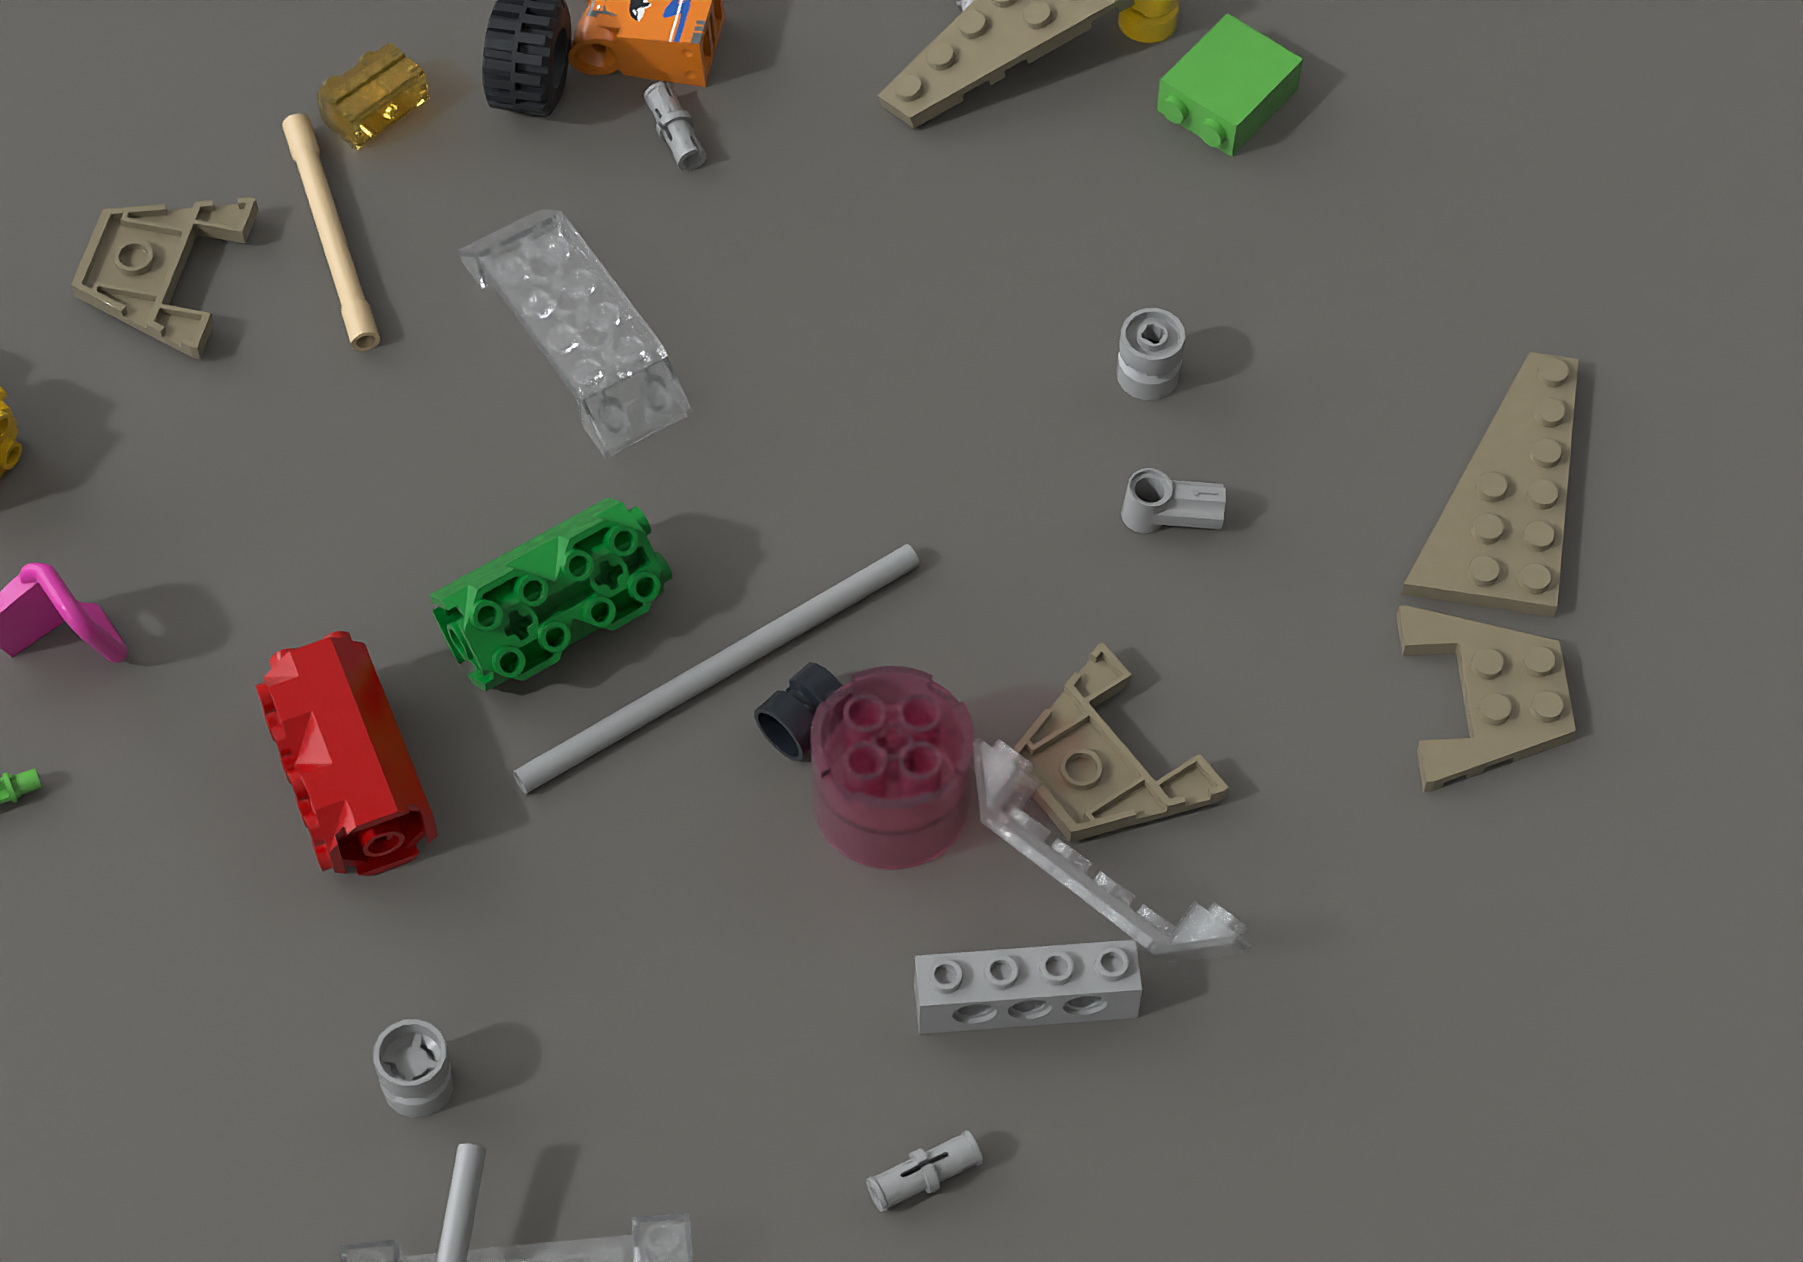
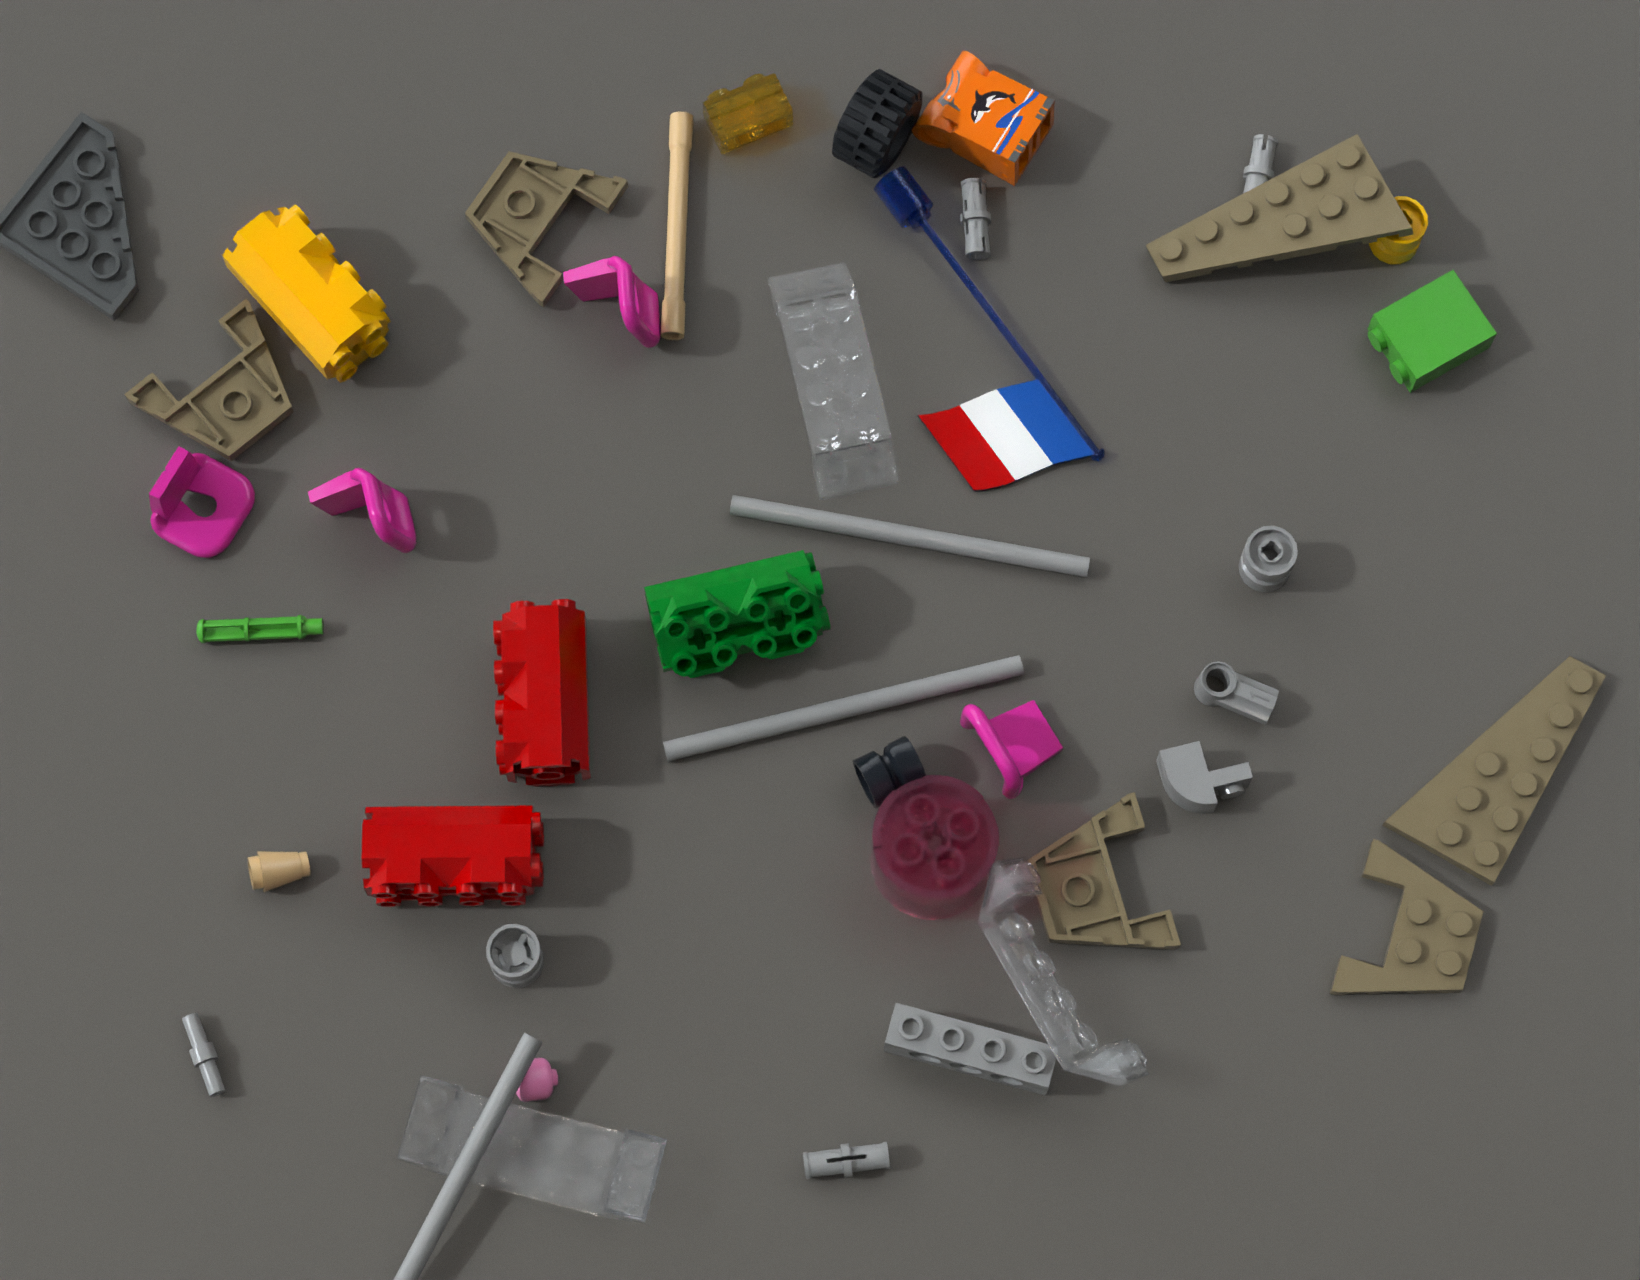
camera: 20 degrees right, 15 degrees up
none -> tan cone [247,851,310,892]
none -> red brick [361,805,544,907]
none -> bright pink piece [516,1058,558,1102]
none -> dark pink piece [563,256,661,348]
none -> light grey piece [730,495,1090,578]
none -> flag [874,166,1105,492]
none -> dark pink piece [960,700,1063,799]
none -> light grey brick [1156,741,1253,814]

